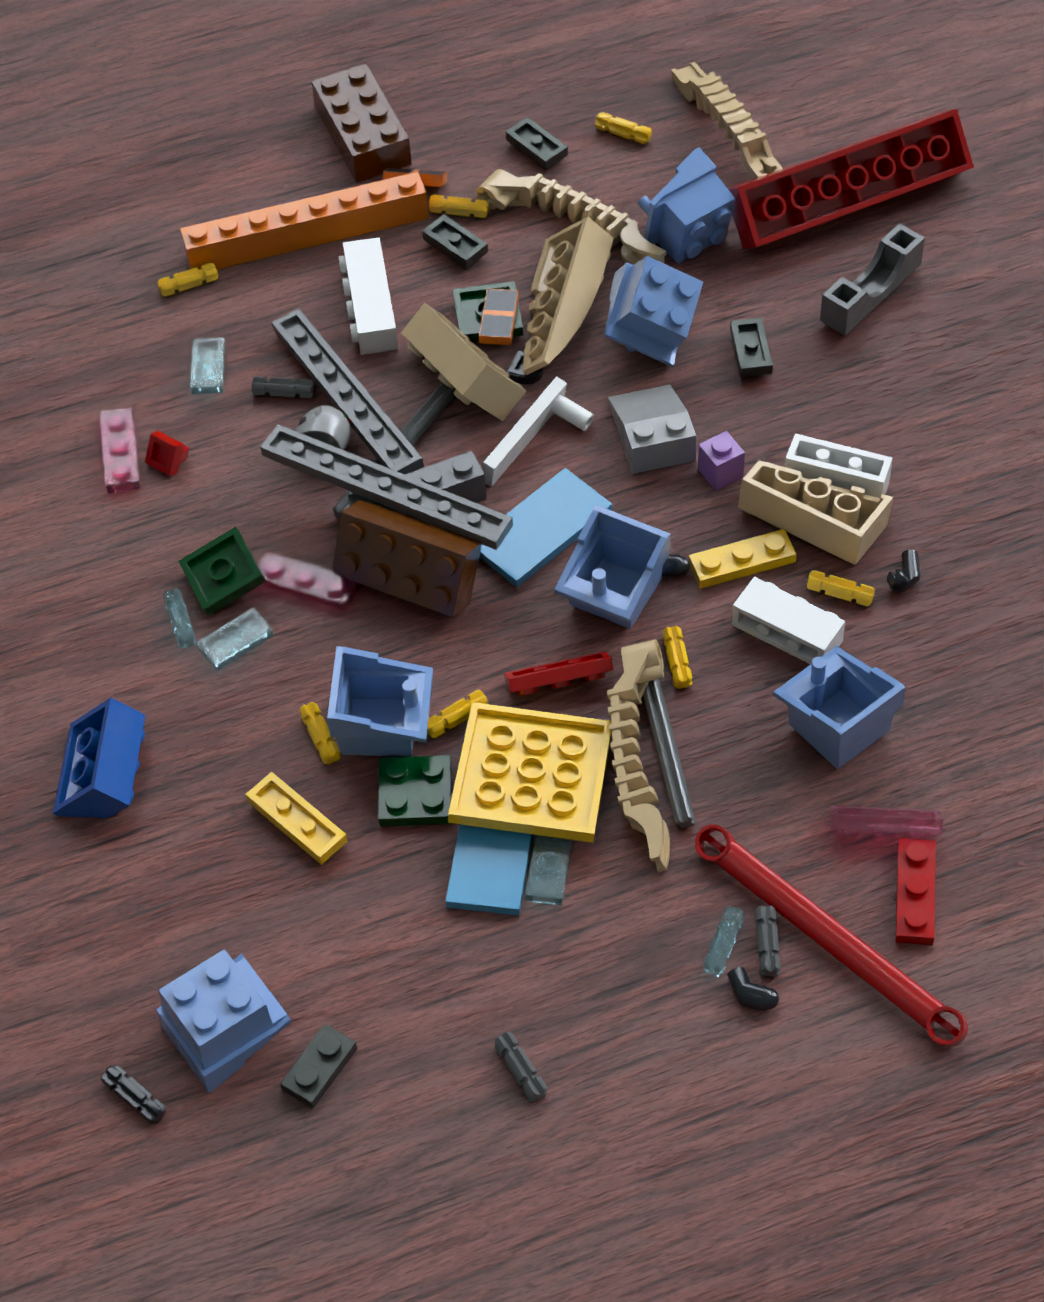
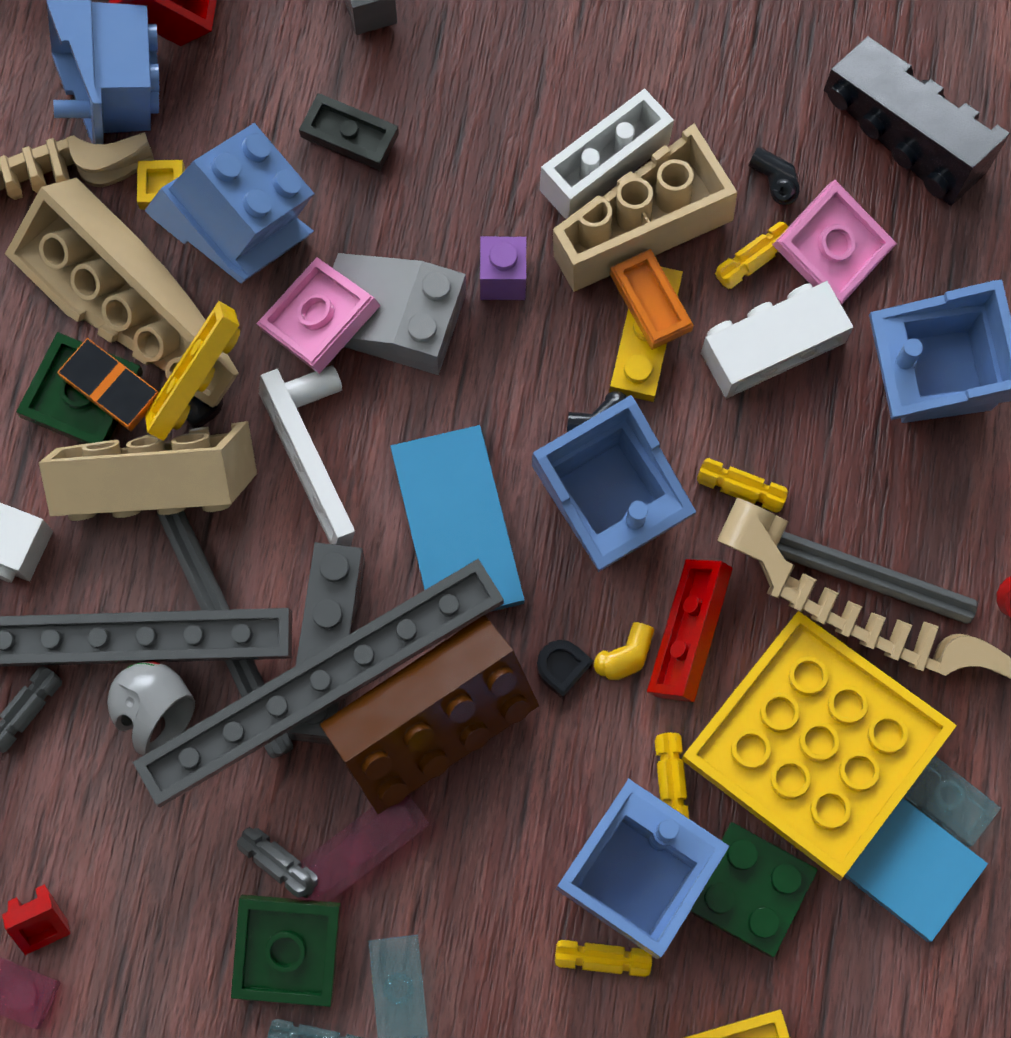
camera: 65 degrees left, 20 degrees up
none -> yellow plate [145,301,240,441]
none -> dark grey axle [237,827,319,898]
none -> bright pink tile [256,257,380,374]
none -> black tile [536,640,594,699]
none -> yellow arm [594,622,655,680]
none -> orange tile [609,249,694,350]
none -> bright pink tile [772,180,897,305]
none -> wedge [824,36,1010,206]

